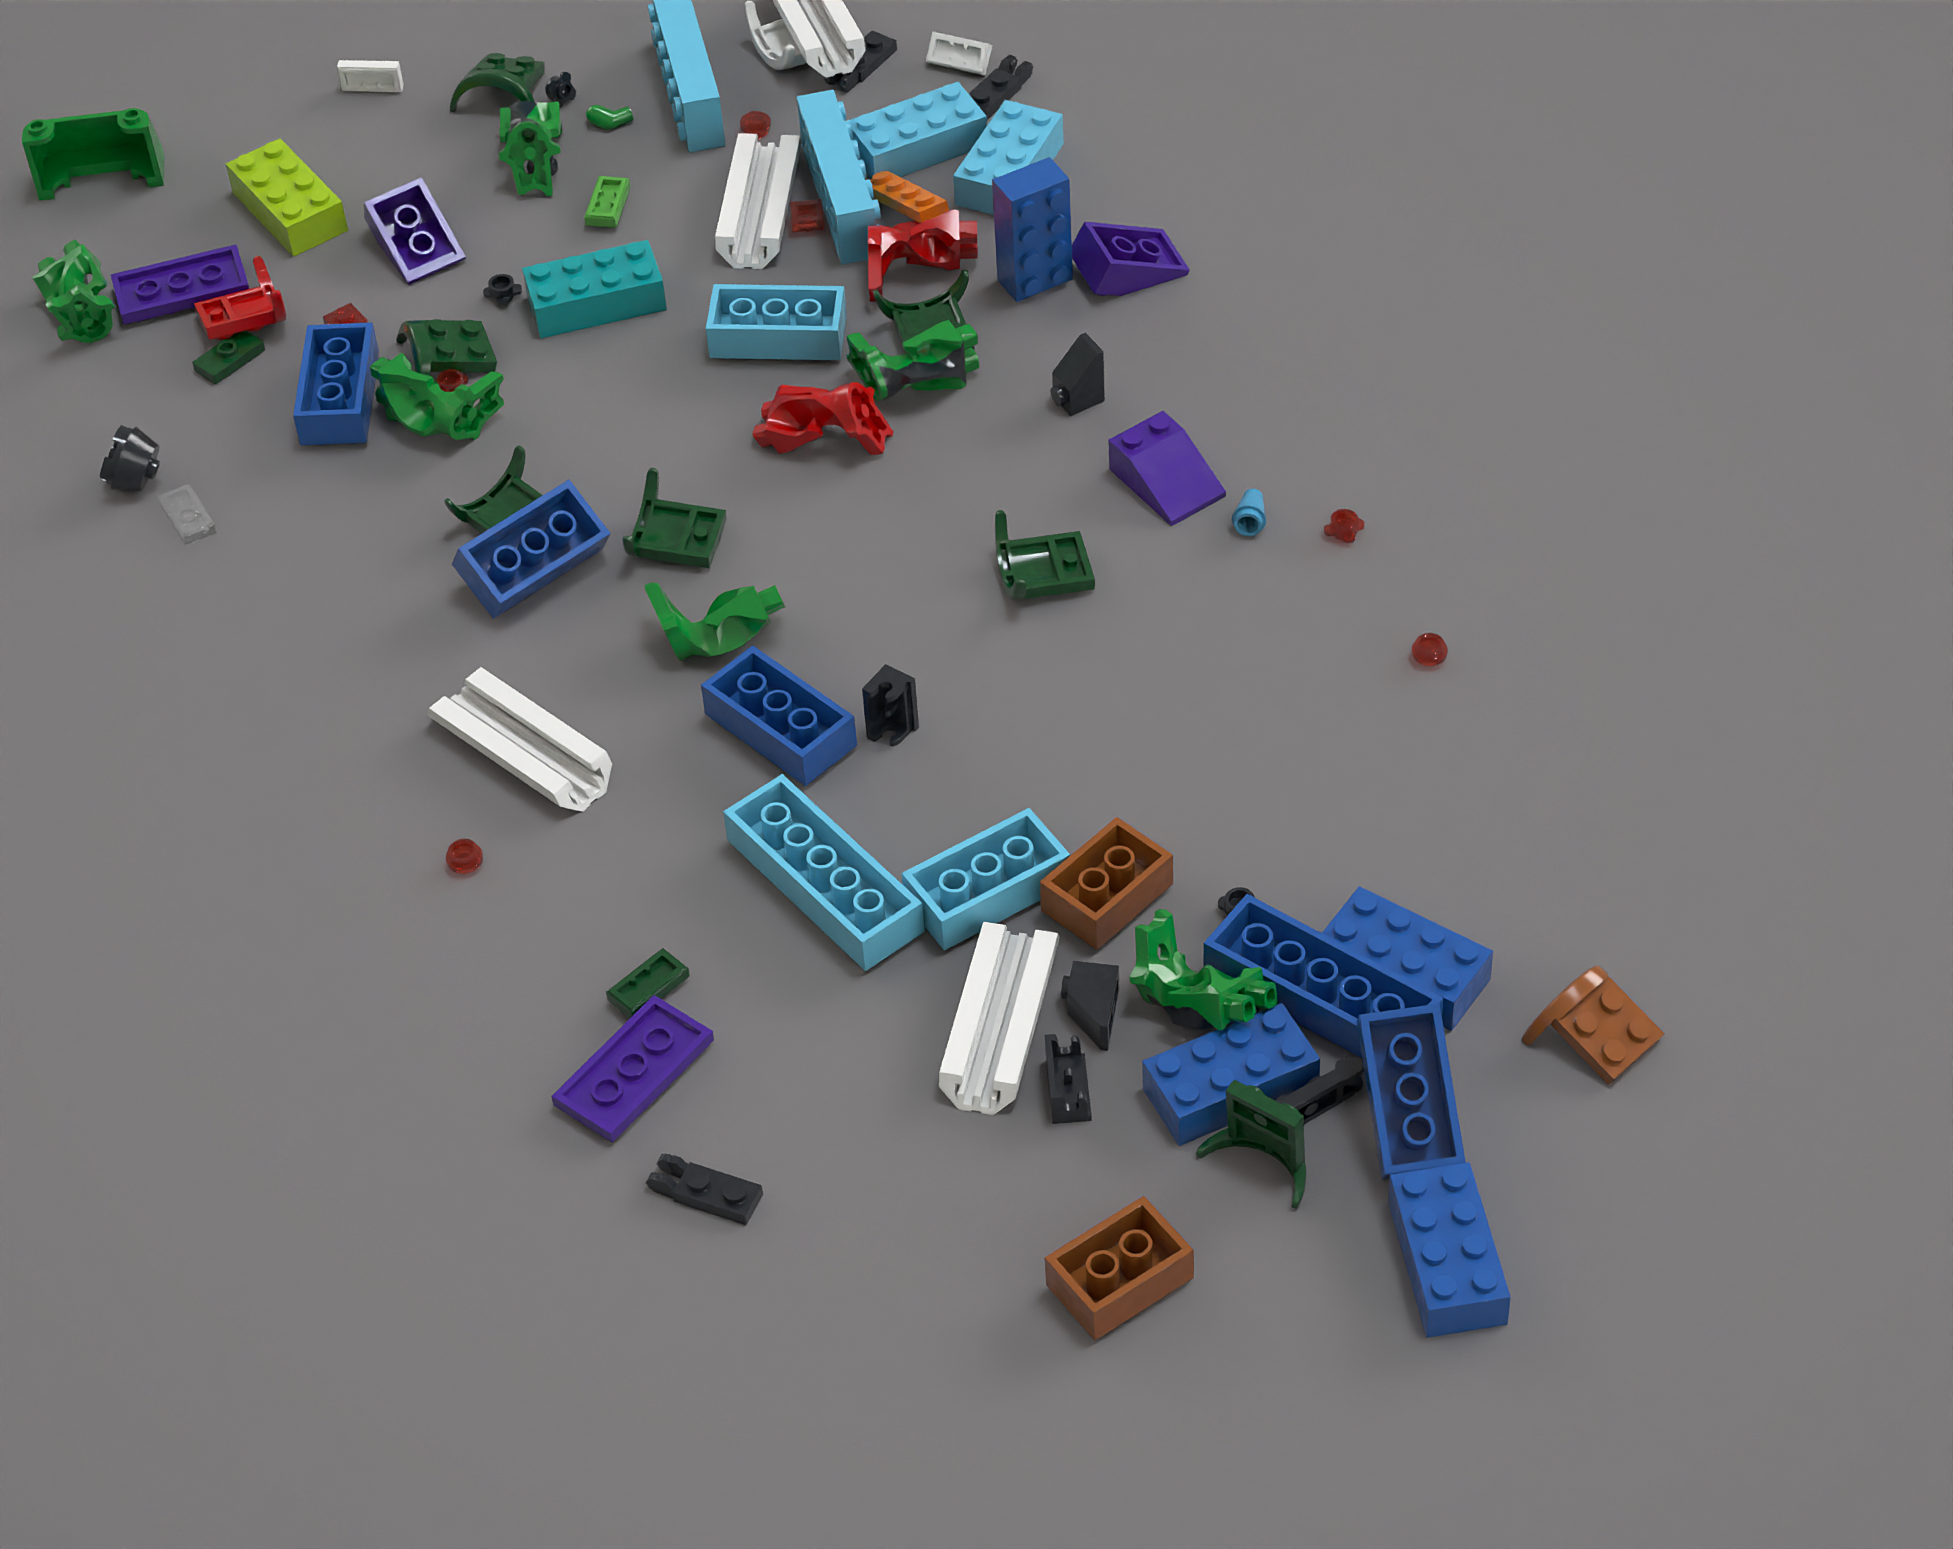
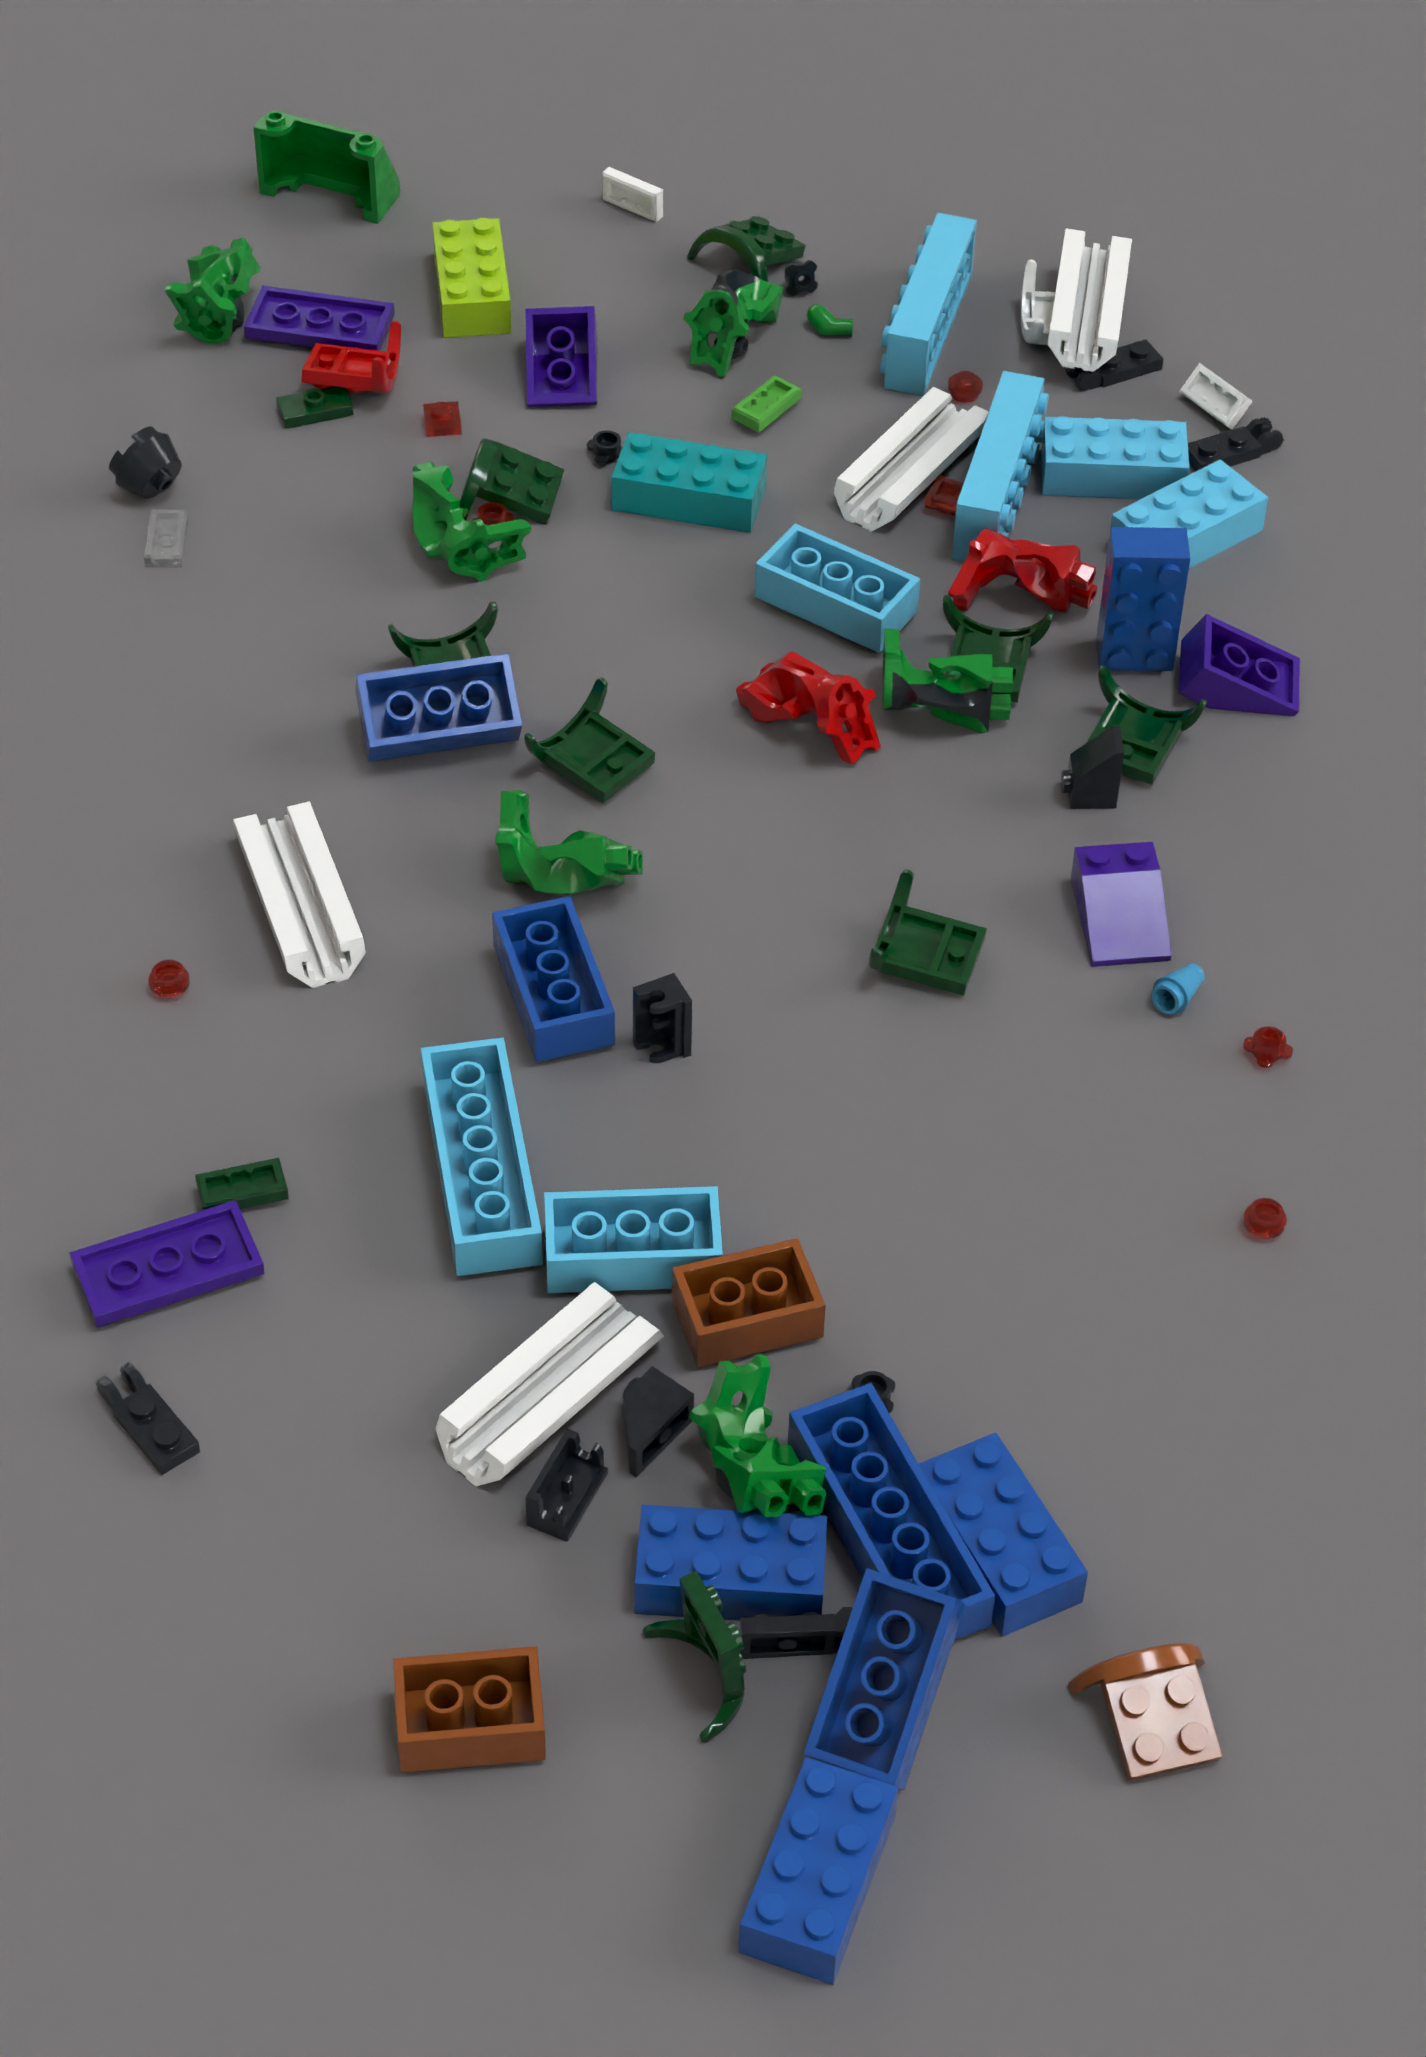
camera: 25 degrees right, 0 degrees up
blue brick [293,322,379,445] -> none
orange plate [870,171,949,223] -> none
none -> dark green piece [1087,665,1207,785]

